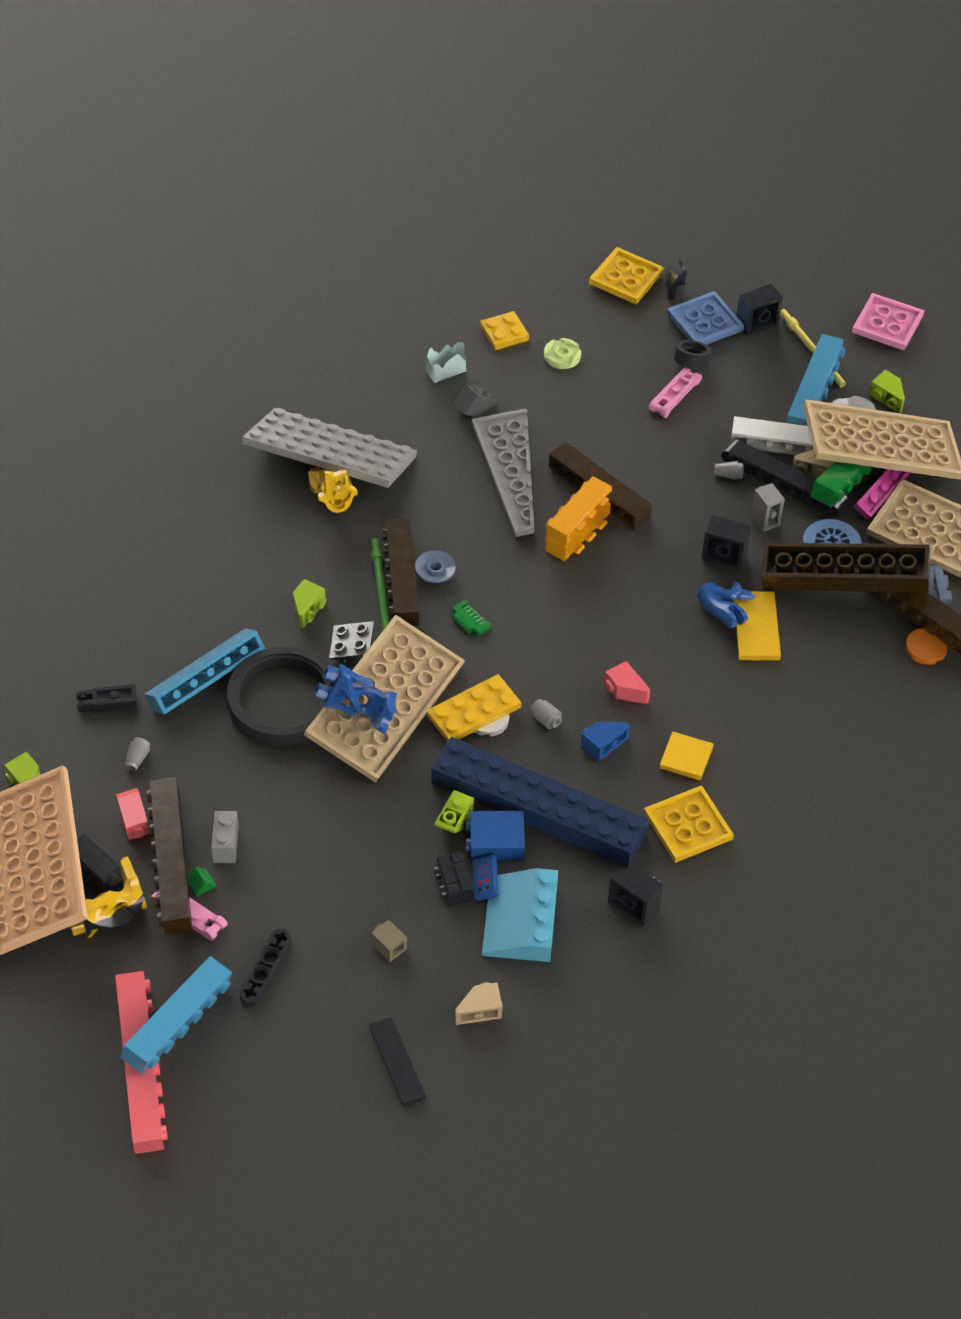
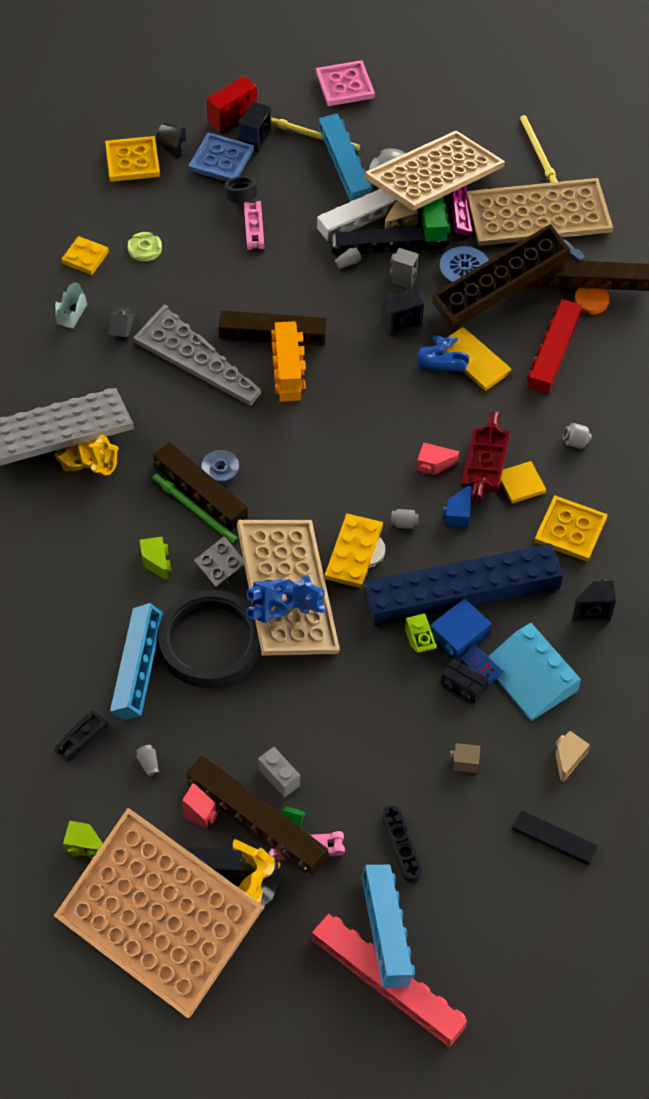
camera: 40 degrees left, 5 degrees up
green piece [452,600,491,635] -> none
lime slope [869,370,905,414] -> none
none -> red brick [206,76,257,133]
none -> dark red plate [461,411,511,502]
none -> red brick [527,299,582,394]
none -> light grey head [563,423,592,449]

